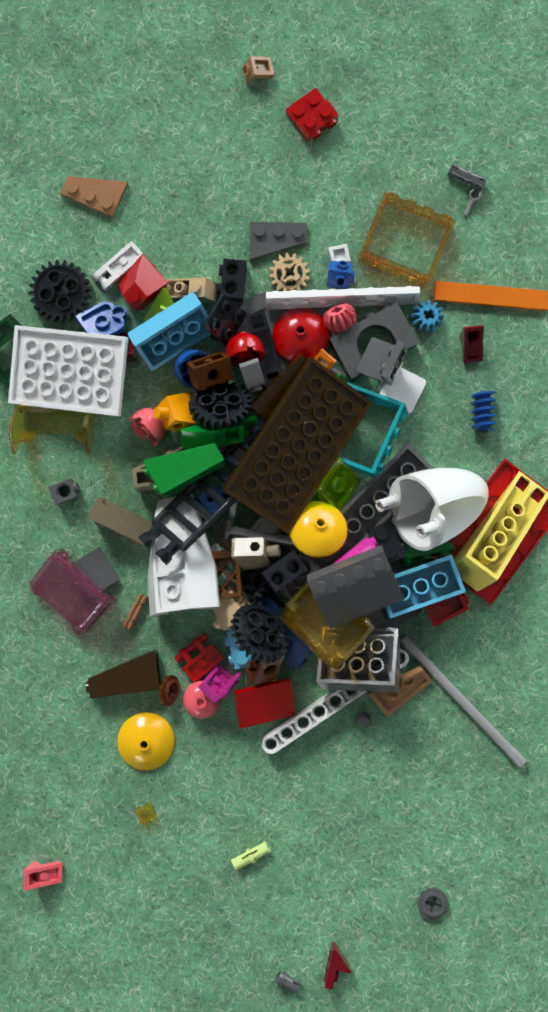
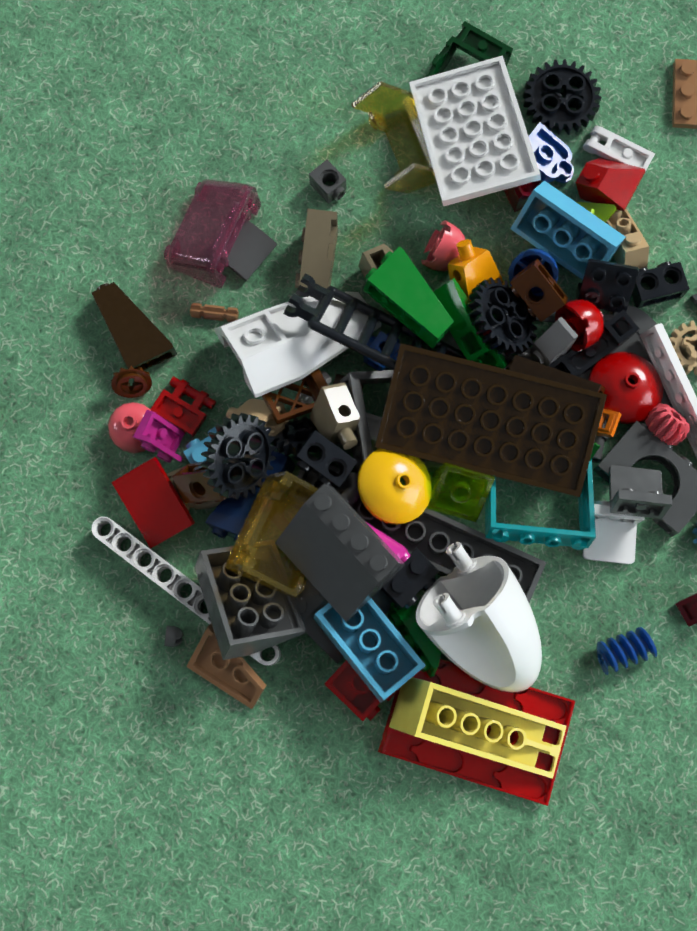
camera: 75 degrees right, 10 degrees down
yellow dish [117,712,175,770] -> none
light grey piece [399,634,527,768] -> none

